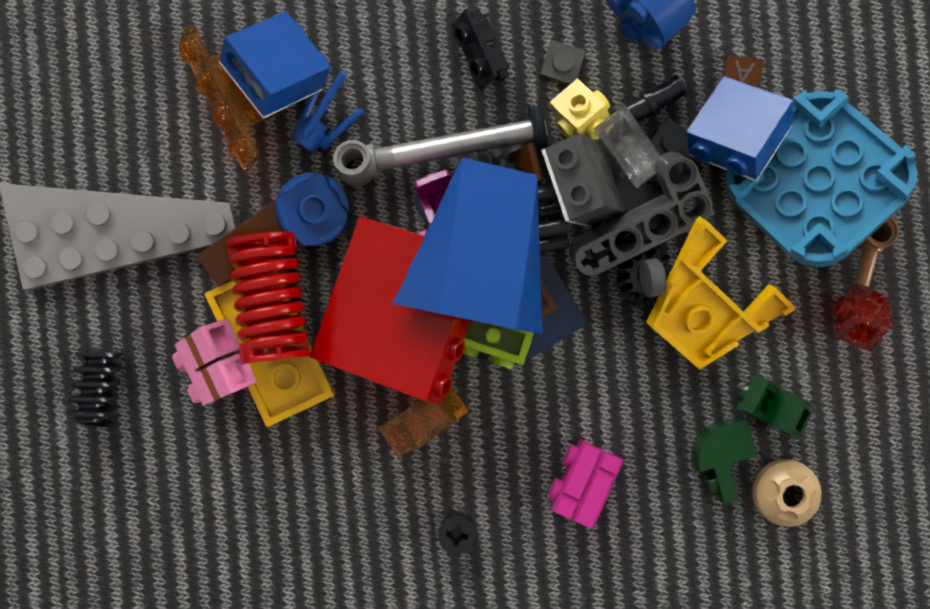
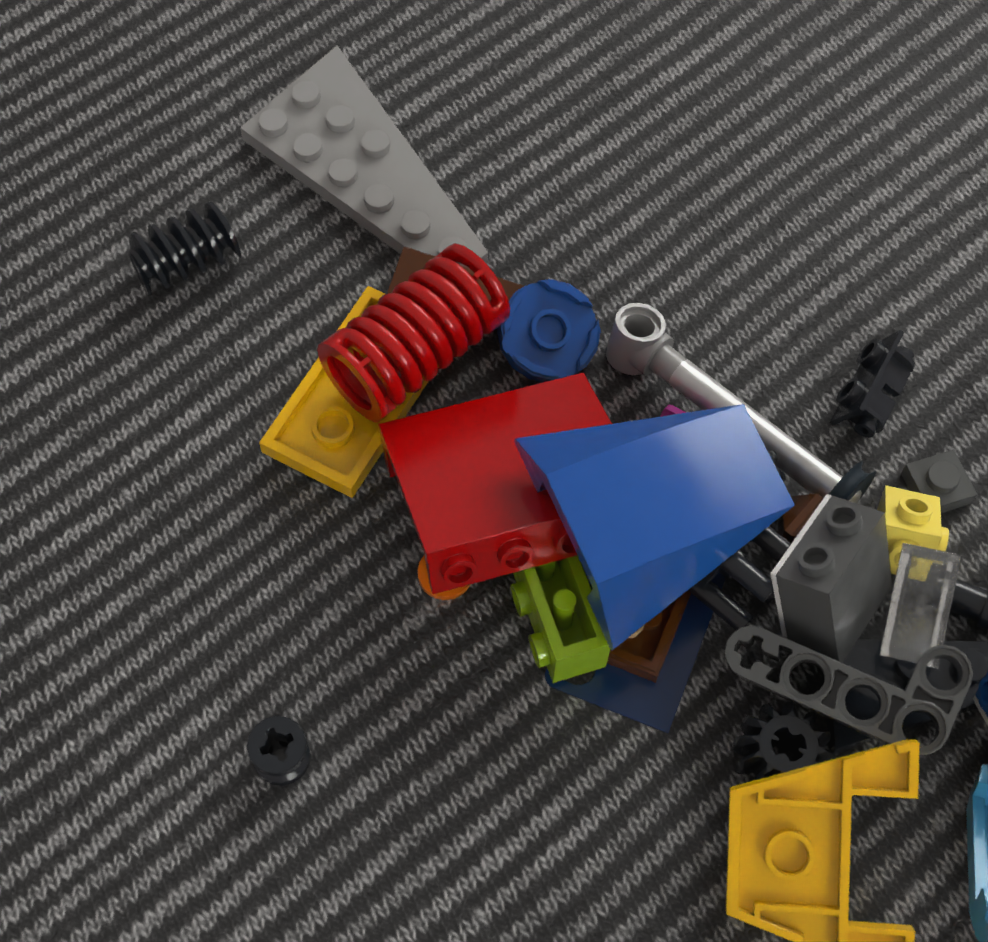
camera: 55 degrees right, 25 degrees down
bright pink hips [172,318,257,406] -> none
clear orange bracket [179,25,275,170] -> none
blue piece [219,11,331,119] -> none
blue plant [291,70,364,154] -> none
clear orange brick [378,386,469,458] -> none
dark pink brick [547,439,624,529] -> none
dark grey tile [639,258,666,298] -> none

